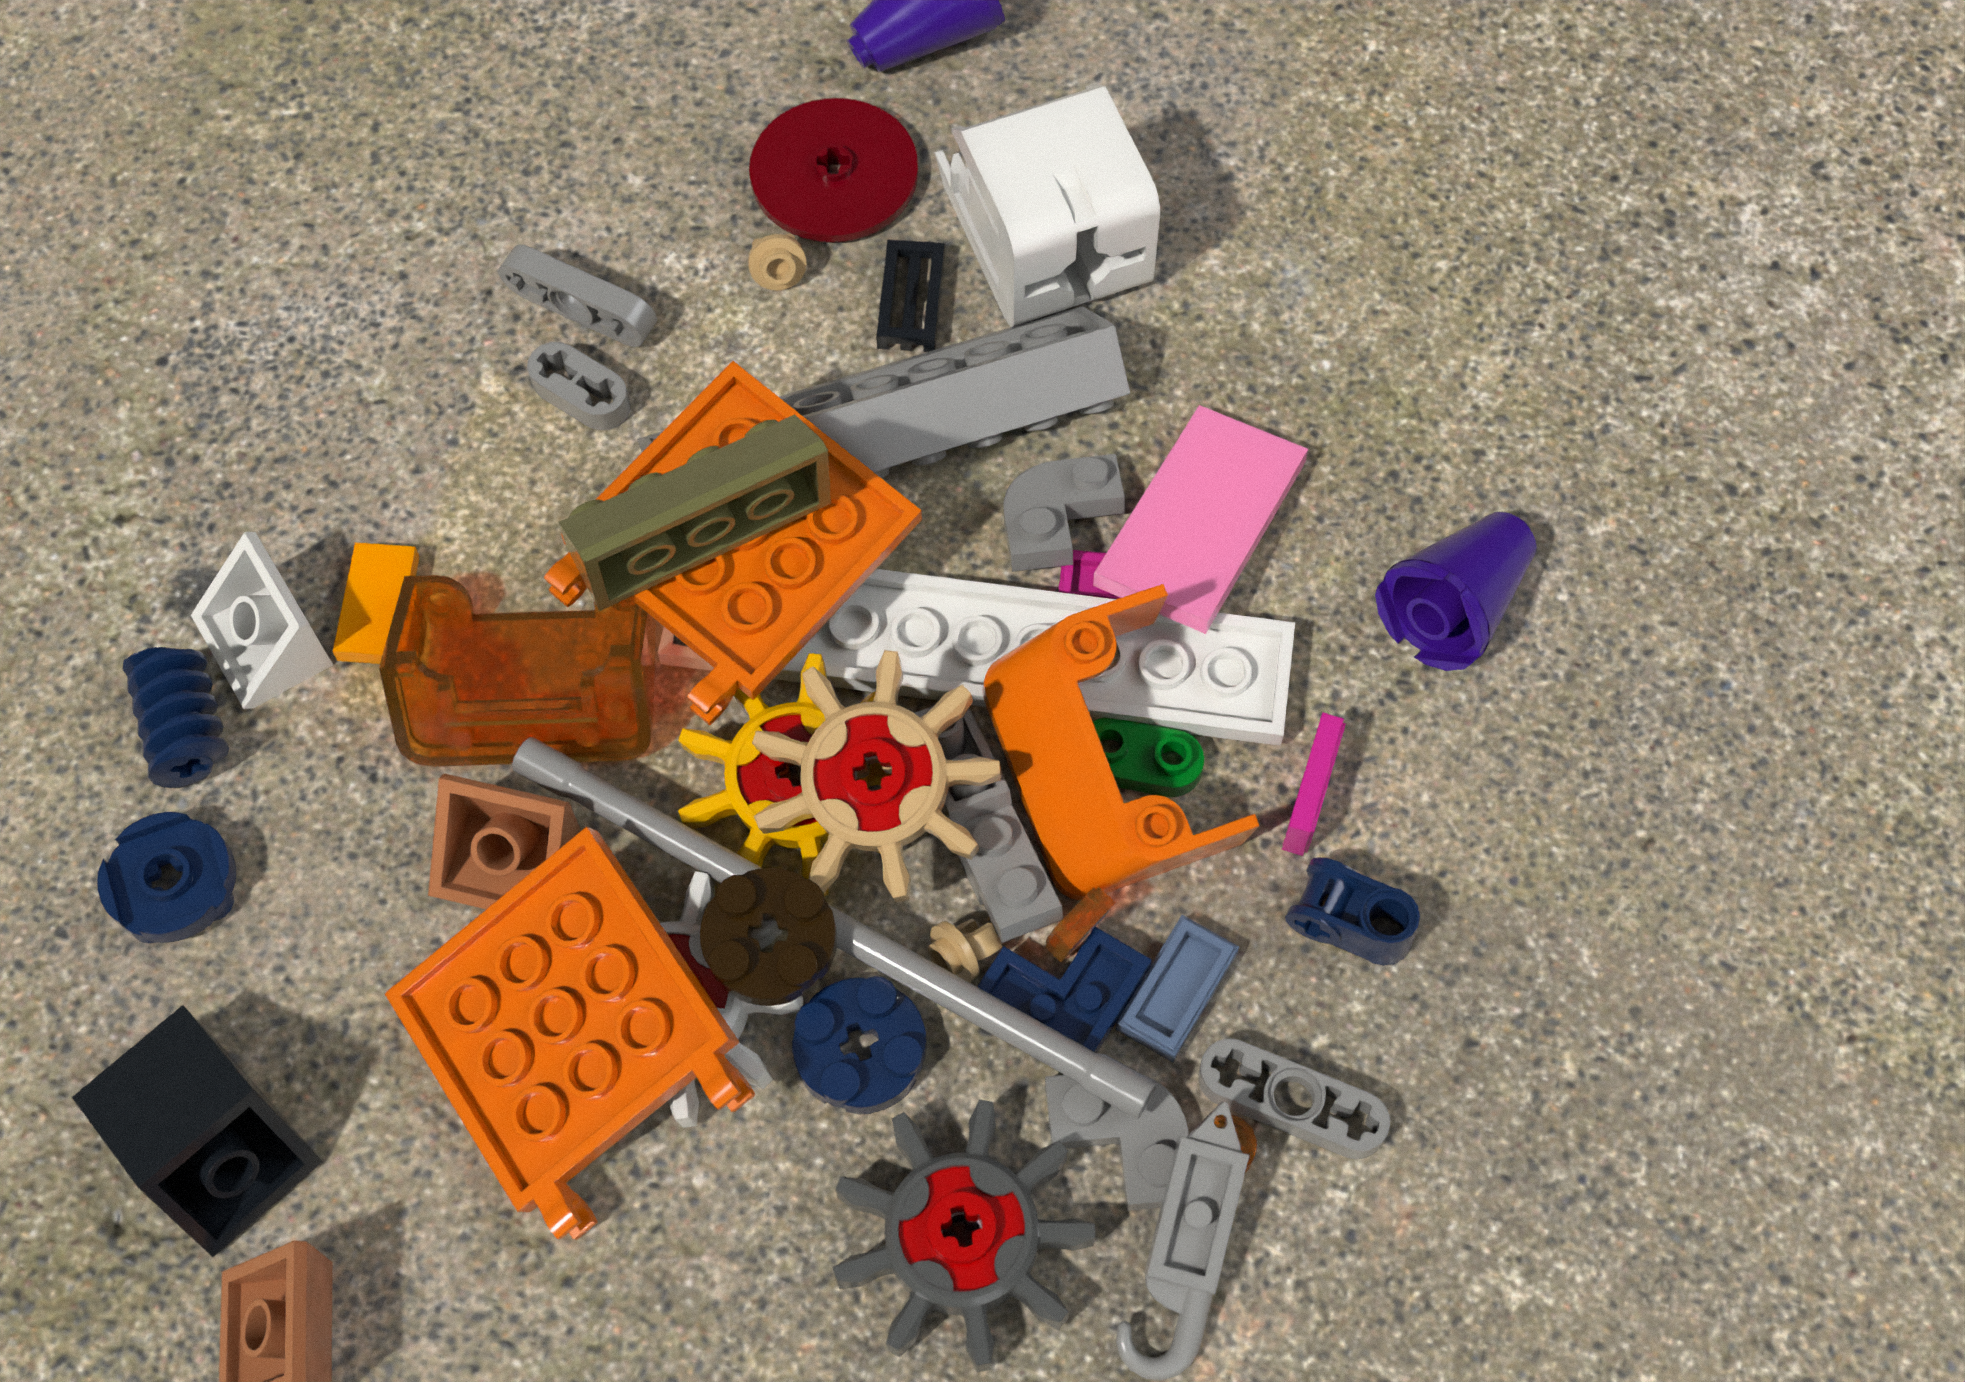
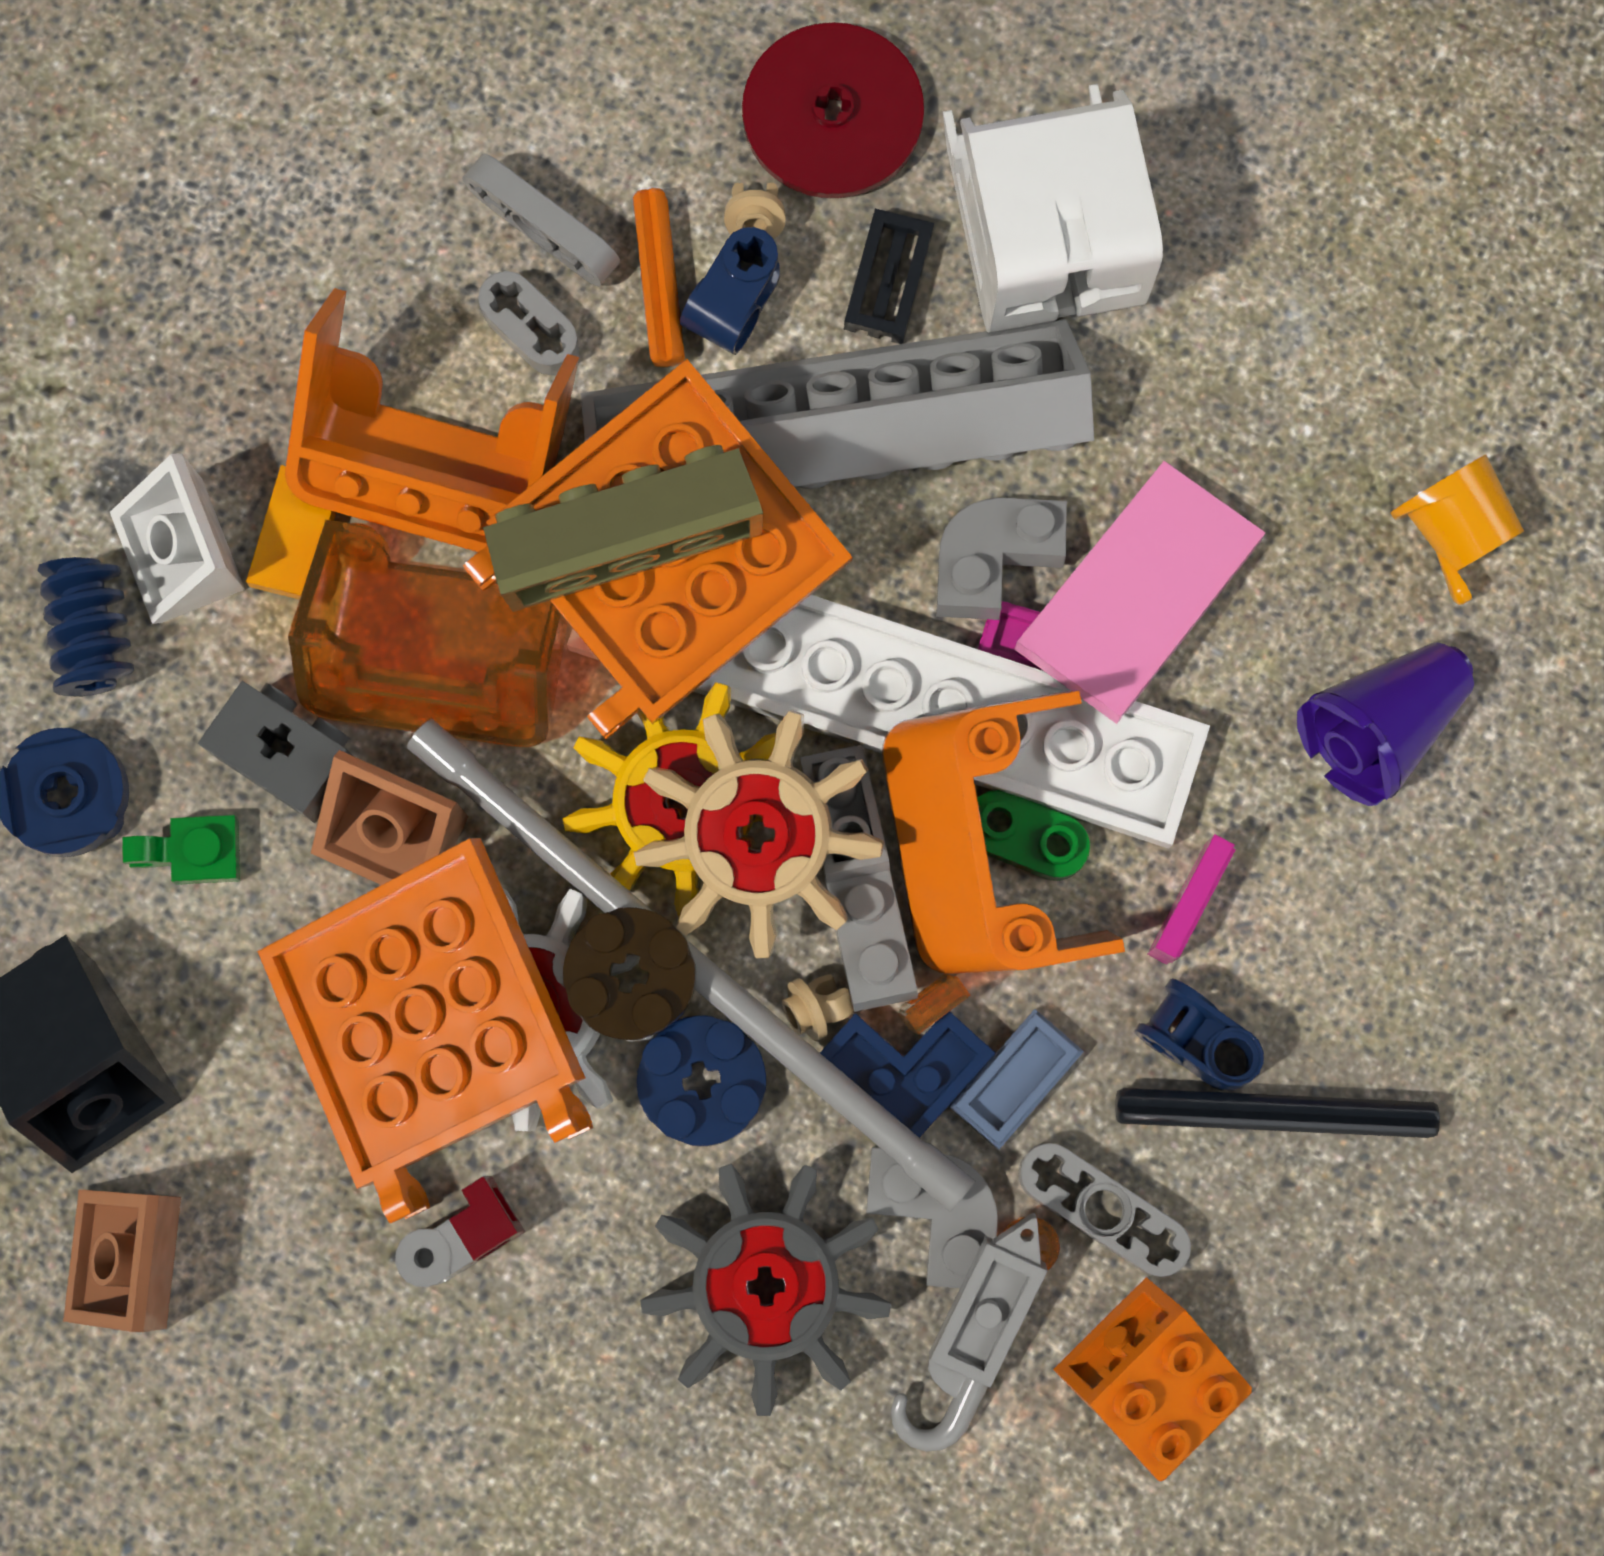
camera: 10 degrees right, 15 degrees up
none -> green plate [122,815,240,885]
none -> dark grey brick [197,680,353,823]
none -> orange windscreen [285,288,579,552]
none -> leg [395,1176,525,1287]
none -> orange axle [633,188,685,368]
none -> dark blue piece [680,227,780,355]
none -> orange bracket [1053,1277,1252,1481]
none -> black axle [1115,1088,1440,1138]
none -> light orange hat [1390,454,1524,605]

